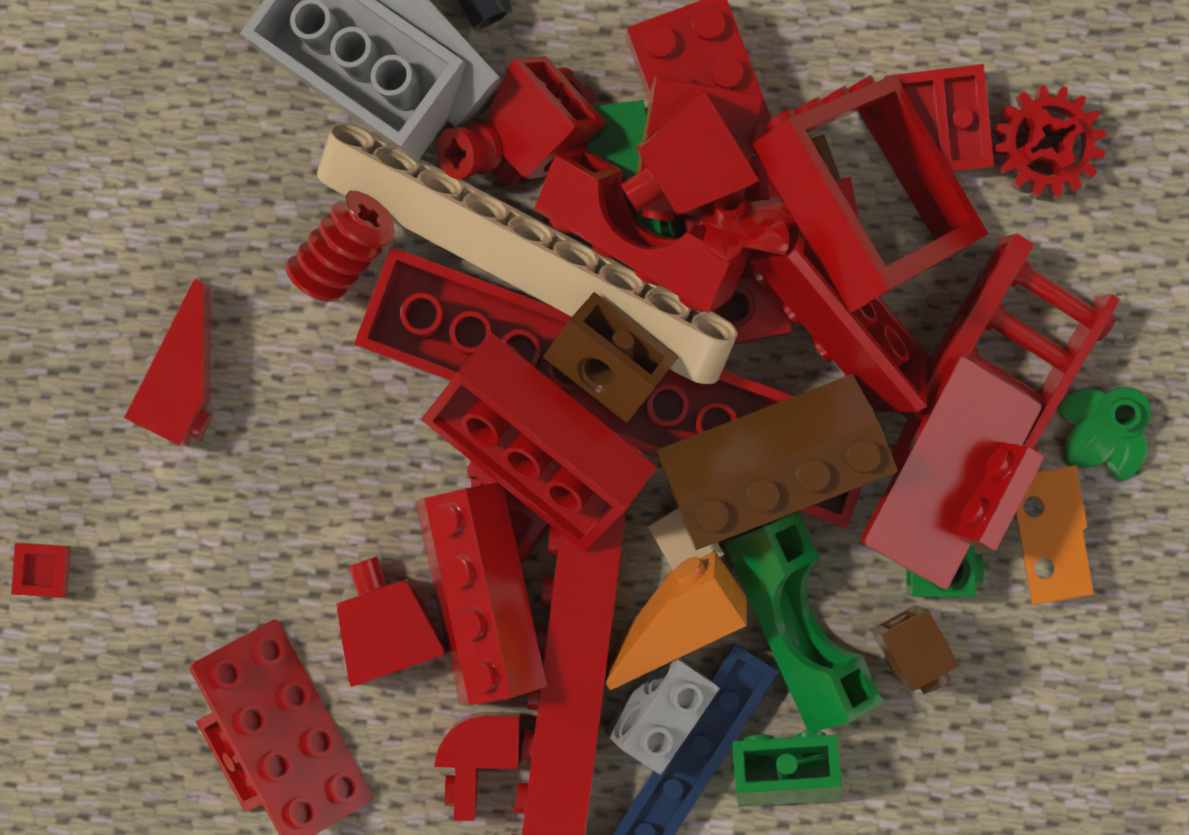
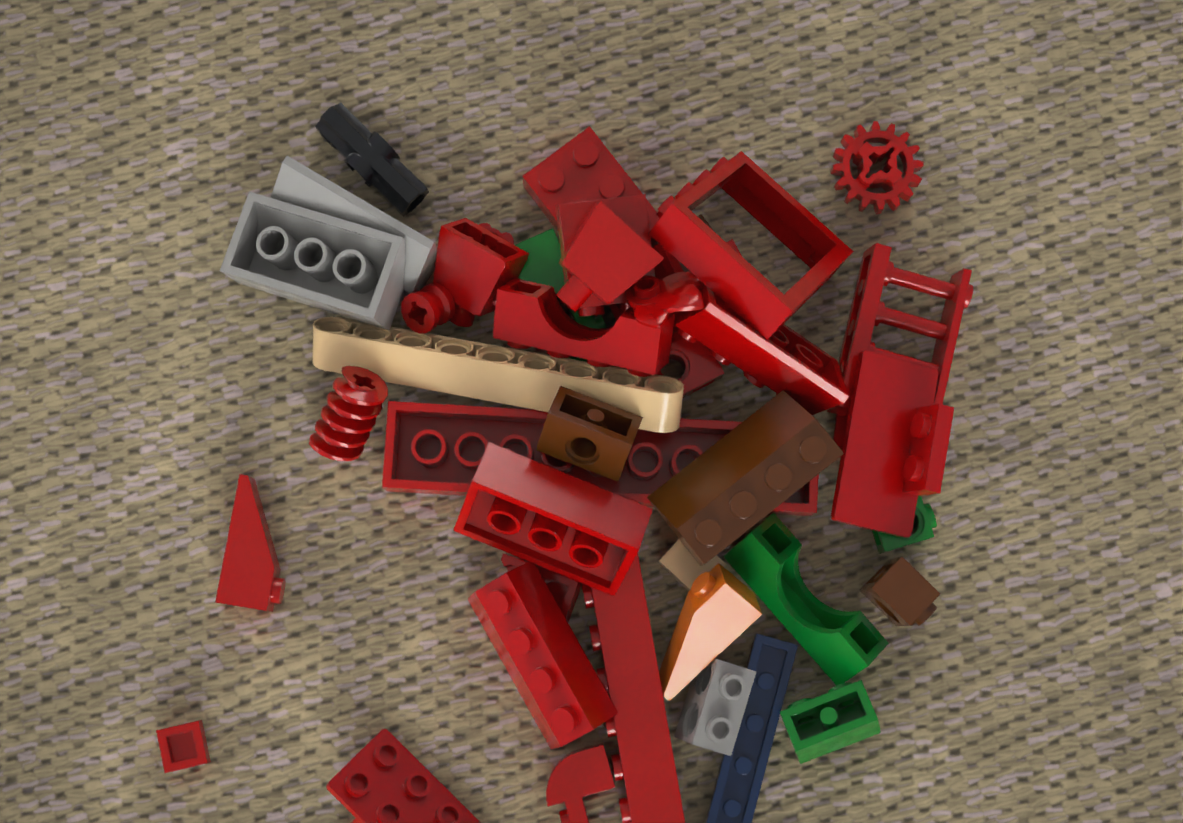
camera: 20 degrees left, 5 degrees down
red torso [336,556,448,687] -> none
red wing [884,64,994,173] -> none
orange piece [1016,465,1094,605] -> none
green plate [1057,386,1151,482] -> none

